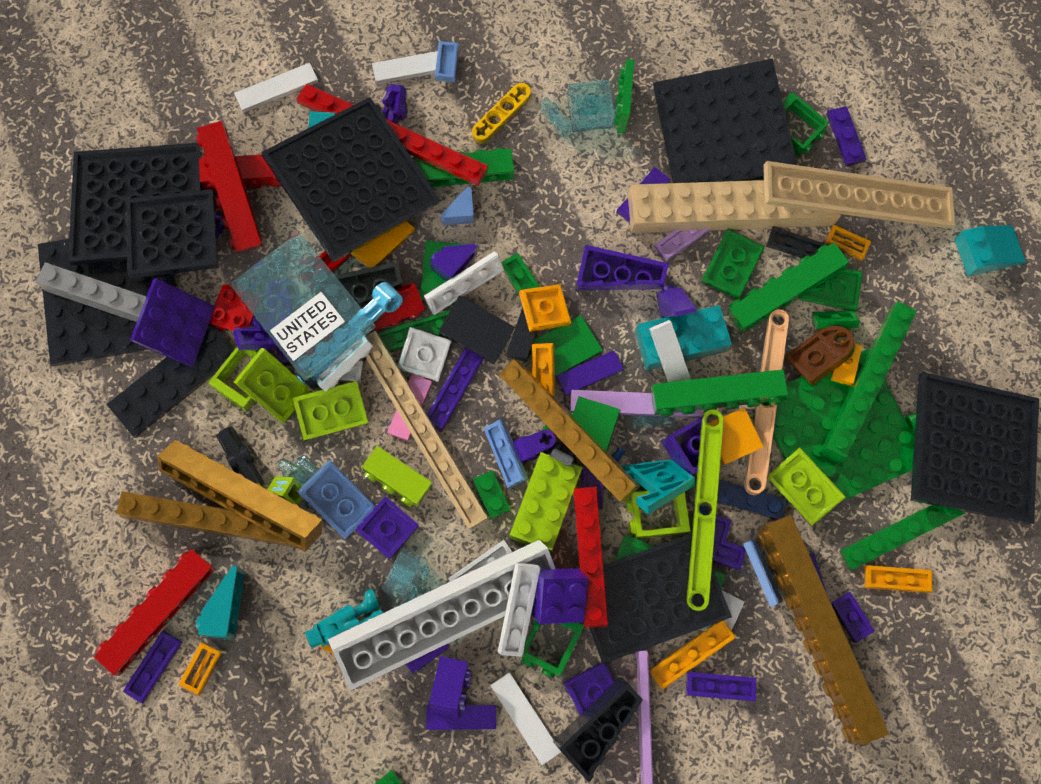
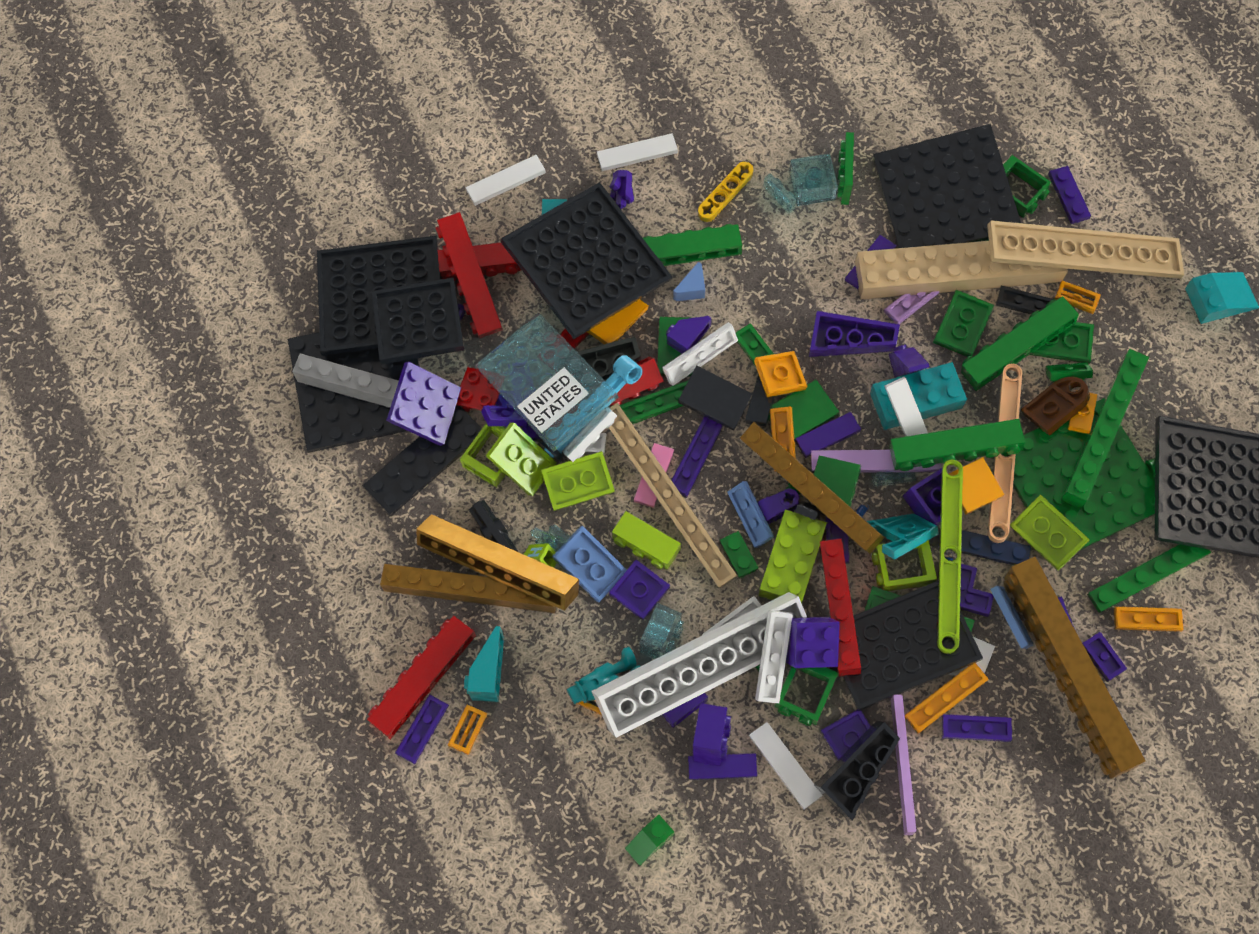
camera: 10 degrees right, 5 degrees down
red plate [296,84,488,186] -> none
white tile [398,327,451,382] -> none
medium blue tile [435,41,459,82] -> none

